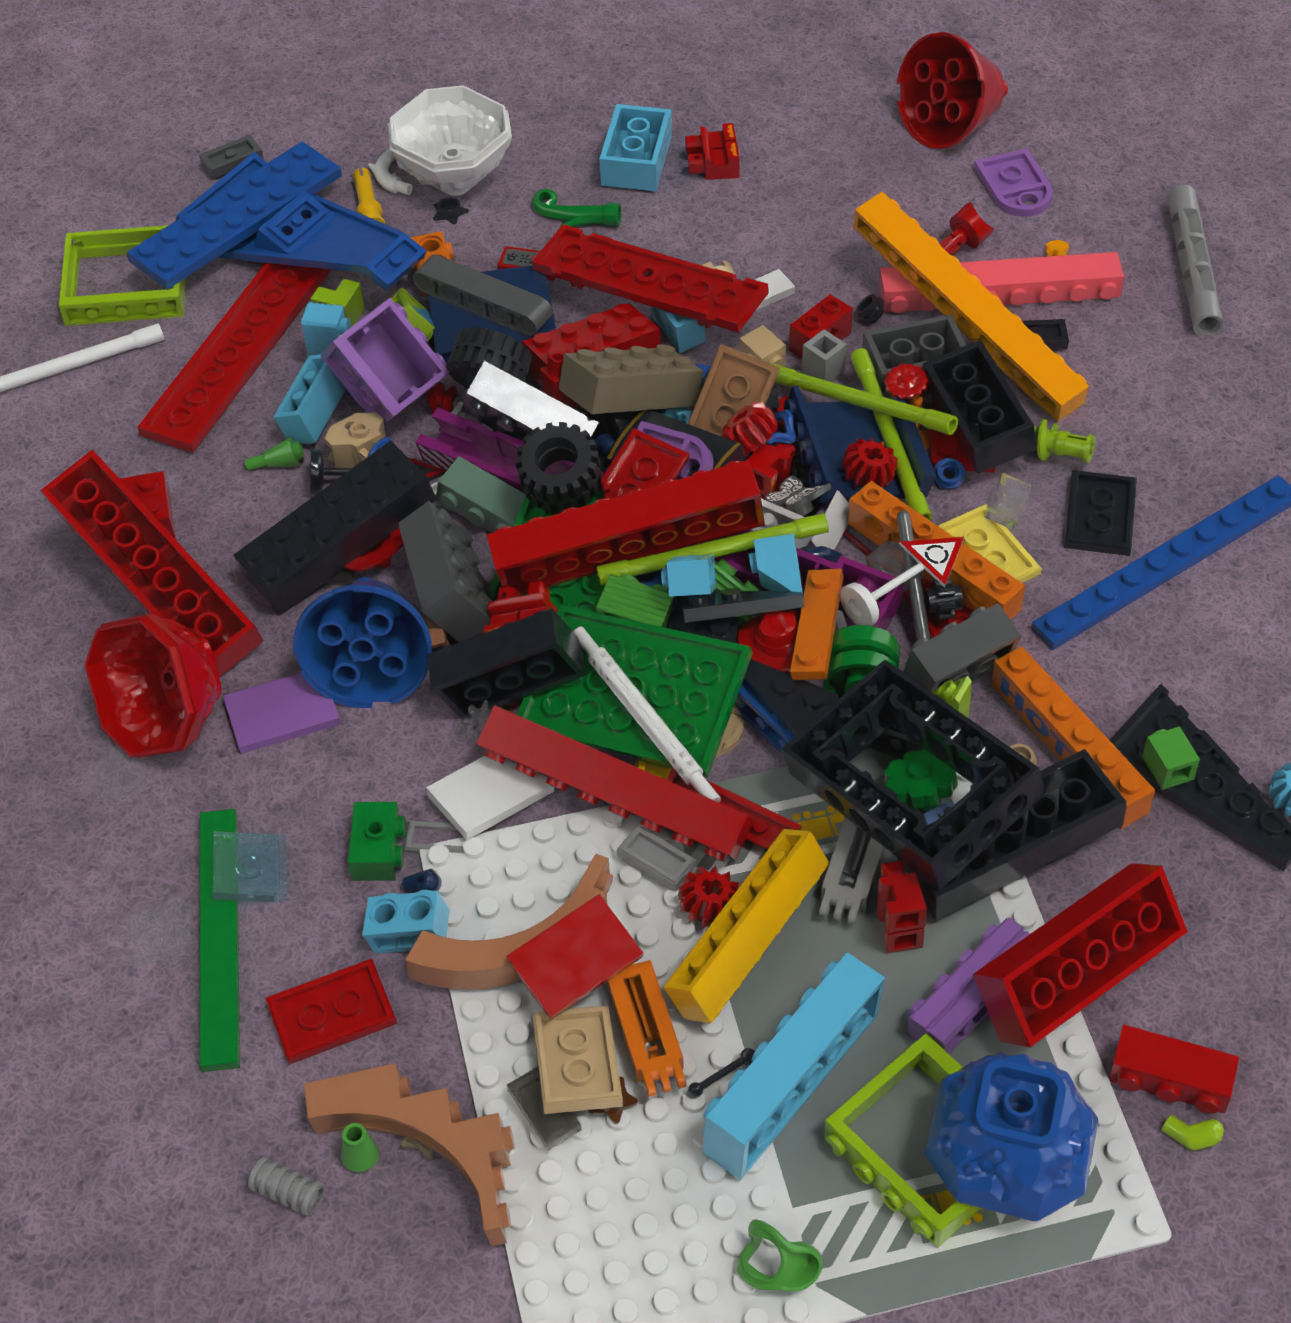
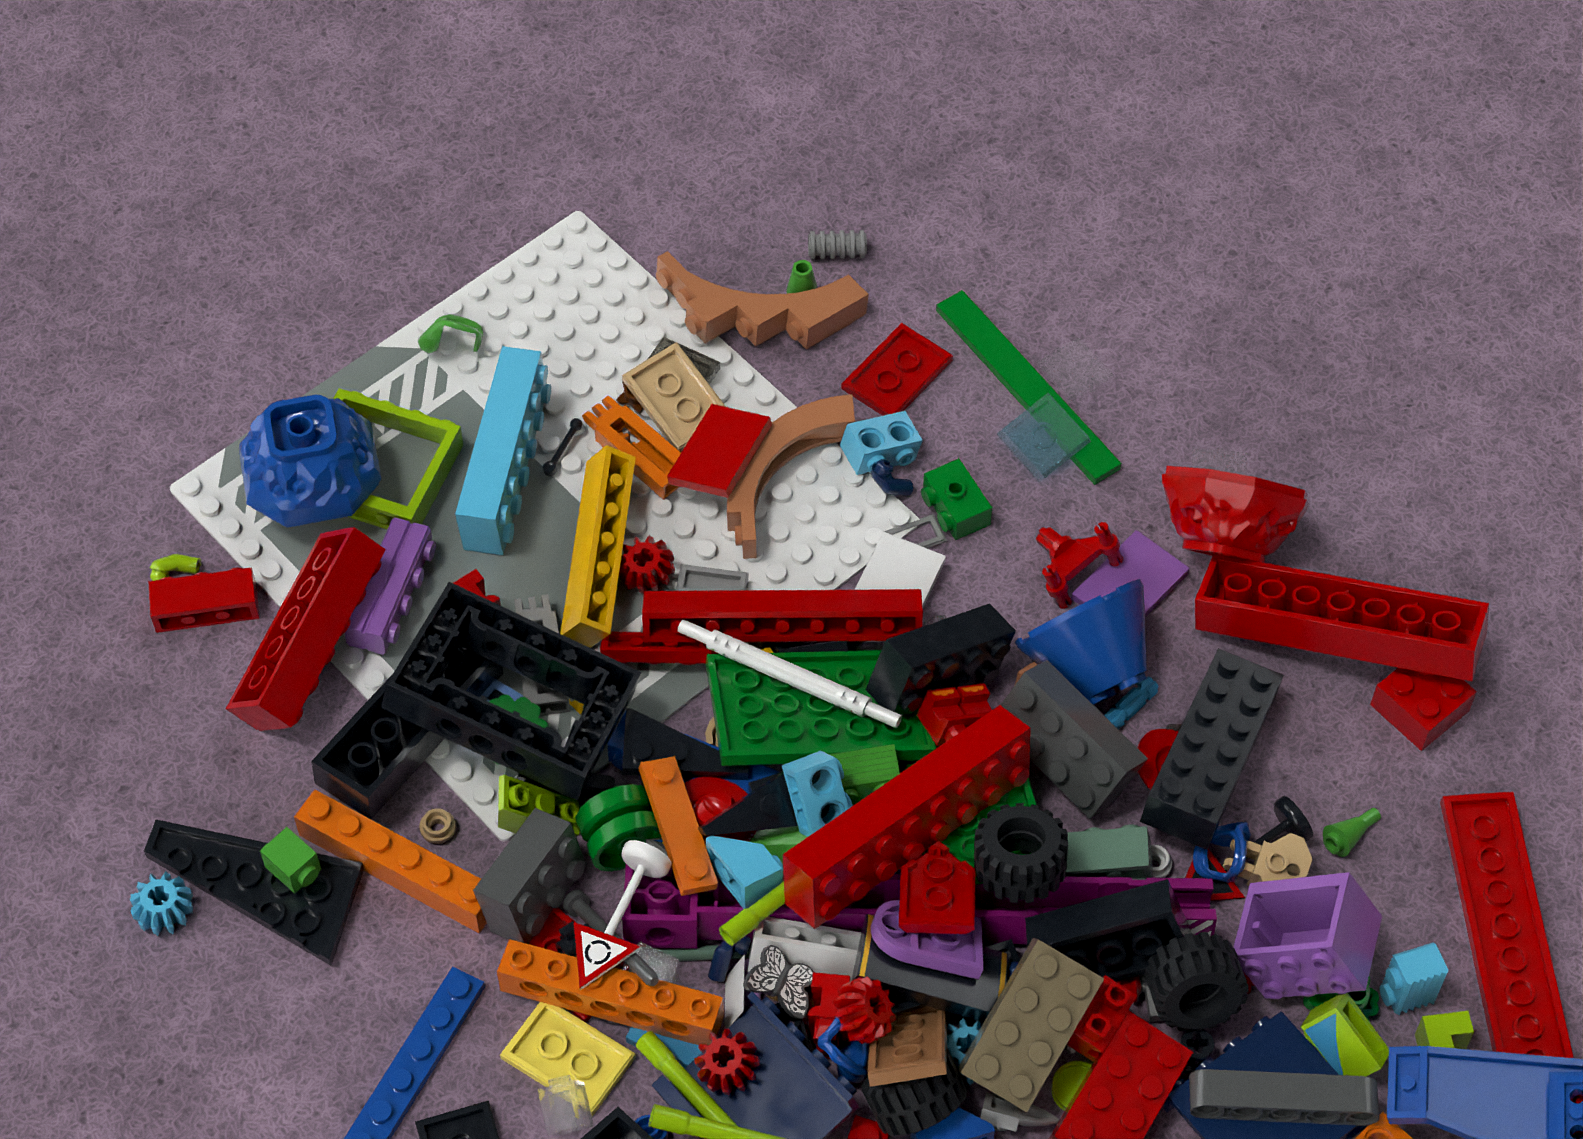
camera: 150 degrees right, 5 degrees up
medium azure brick [273,354,346,444] -> none
none -> red axle [1036,522,1123,609]

